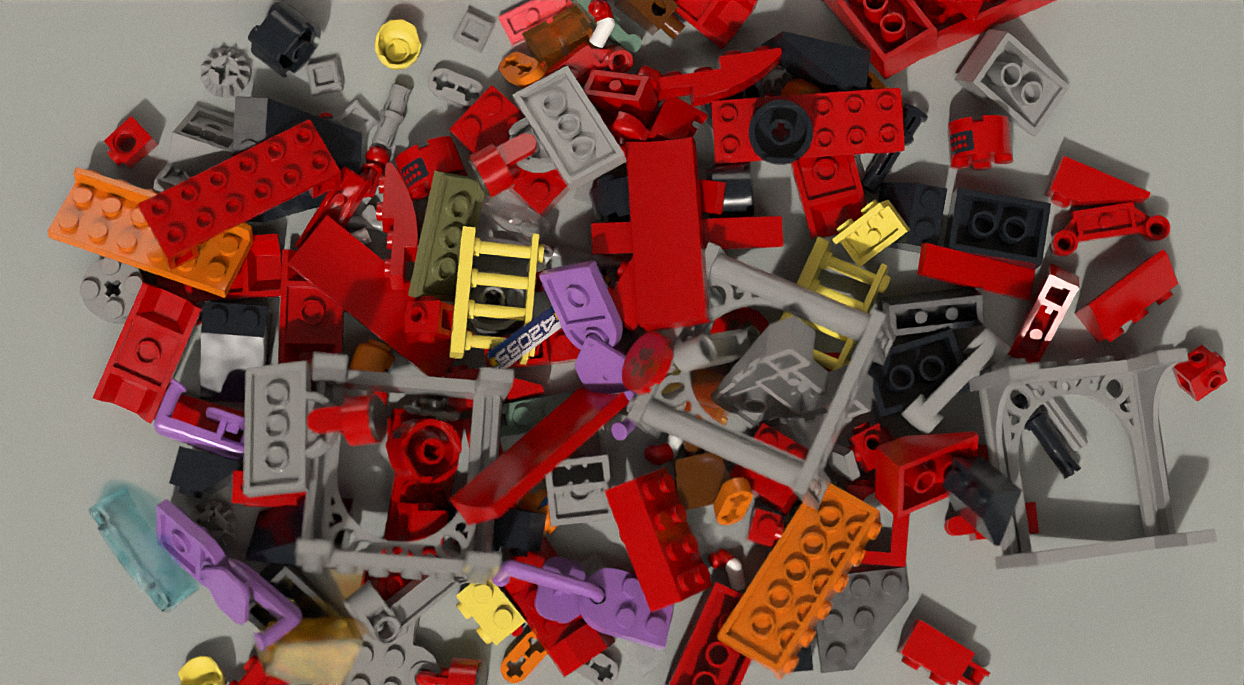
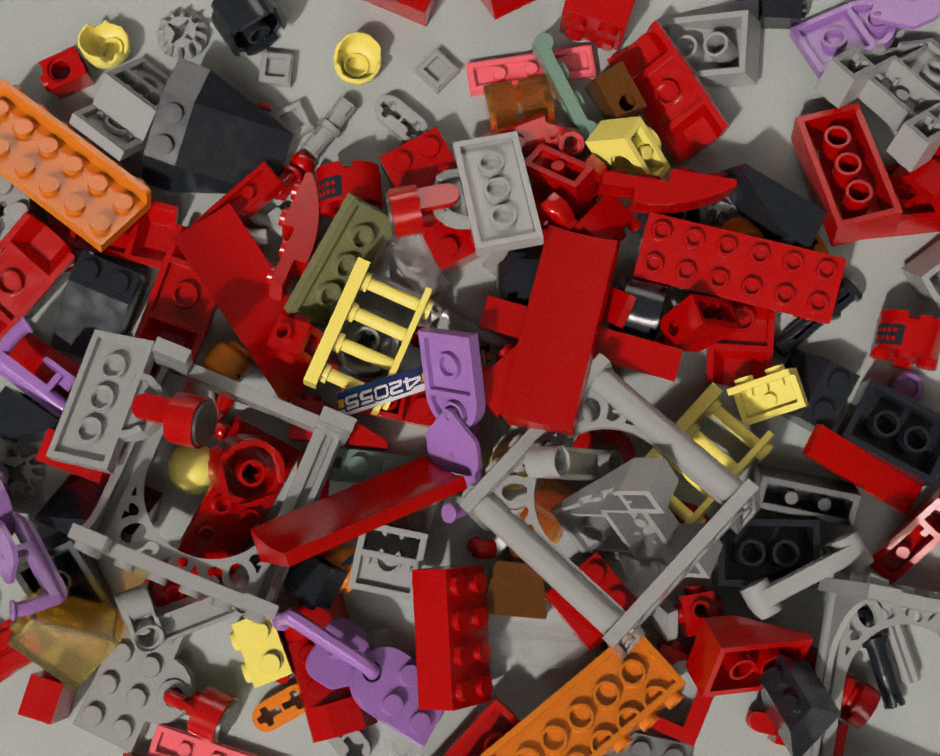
camera: 25 degrees right, 0 degrees up
red bracket [138,120,341,270] -> none
red brick [396,502,449,536] -> none
clear smoke animal [404,396,461,422] -> none
orange beam [498,52,546,89] -> none
arm [588,0,615,48] -> none
red tile [622,331,673,395] -> none
arm [708,548,747,591] -> none
orange beam [713,478,753,525] -> none
red brick [745,508,784,549] -> none
black brick [748,100,813,165] -> none
none -> light yellow hair [78,20,131,69]
none -> light yellow hair [168,445,211,495]
none -> light yellow brick [585,116,671,180]
none -> red torso [657,294,742,353]
none -> red wheel [840,671,881,729]
none -> medium lavender tile [889,372,925,402]

